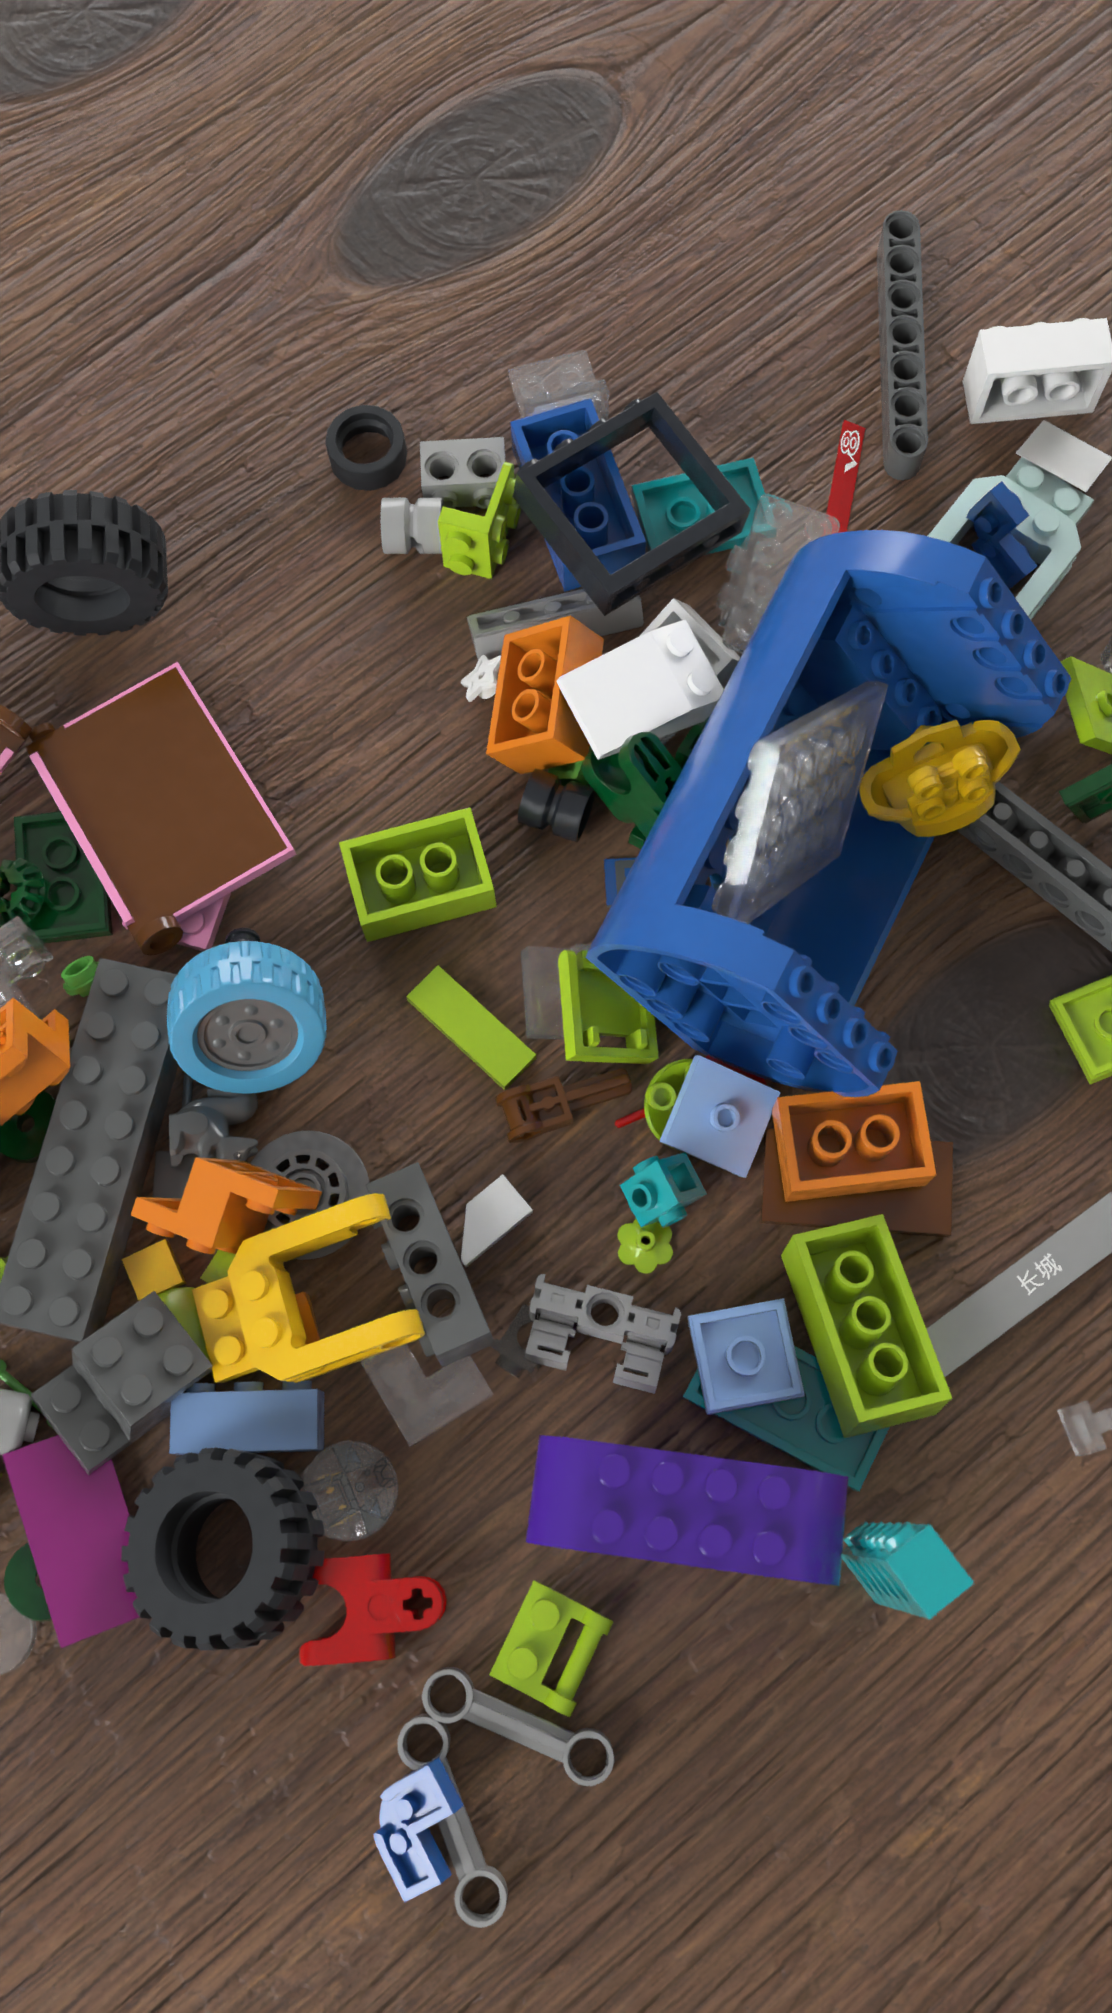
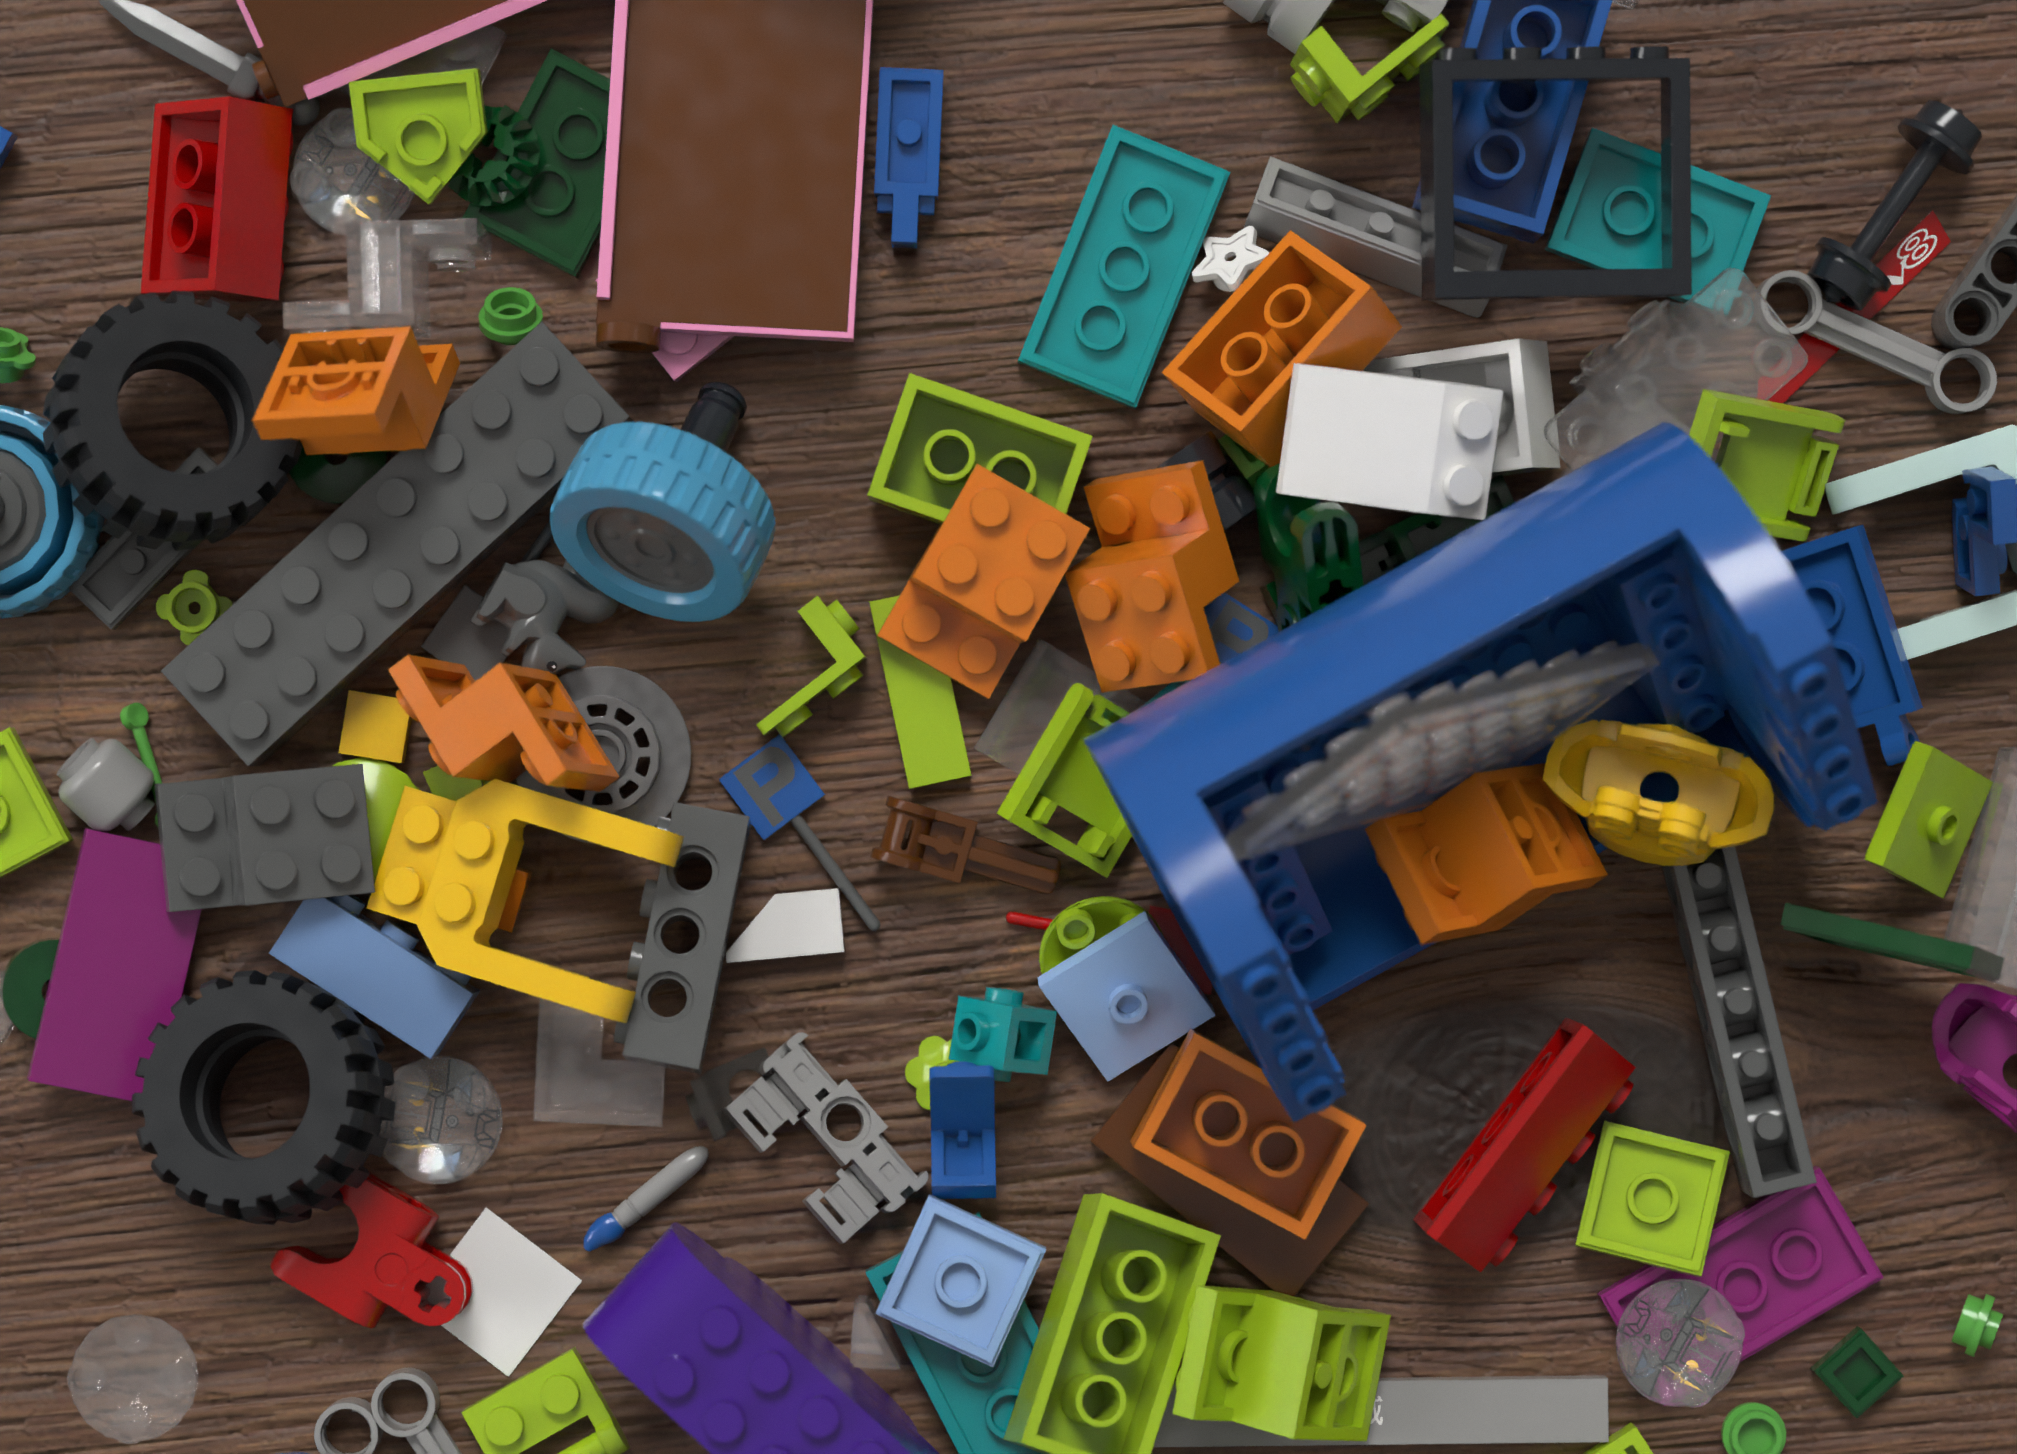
camera: 30 degrees right, 15 degrees up
none -> clear dish [67,1314,199,1444]
none -> white sticker [426,1207,582,1377]
none -> light grey piece [583,1146,709,1252]
none -> piece [719,734,881,931]
none -> lime bracket [756,596,866,738]
none -> clear slope [850,1295,901,1370]
none -> blue hinge [874,67,944,249]
none -> orange bracket [877,464,1090,699]
none -> blue bracket [929,1061,996,1199]
none -> teal tile [1018,125,1231,409]
none -> orange bracket [1065,460,1239,693]
none -> lime bracket [1172,1285,1391,1441]
none -> orange bracket [1364,763,1608,945]
none -> red slope [1413,1017,1636,1273]
none -> light grey piece [1752,270,1997,414]
none -> black piece [1807,100,1982,311]

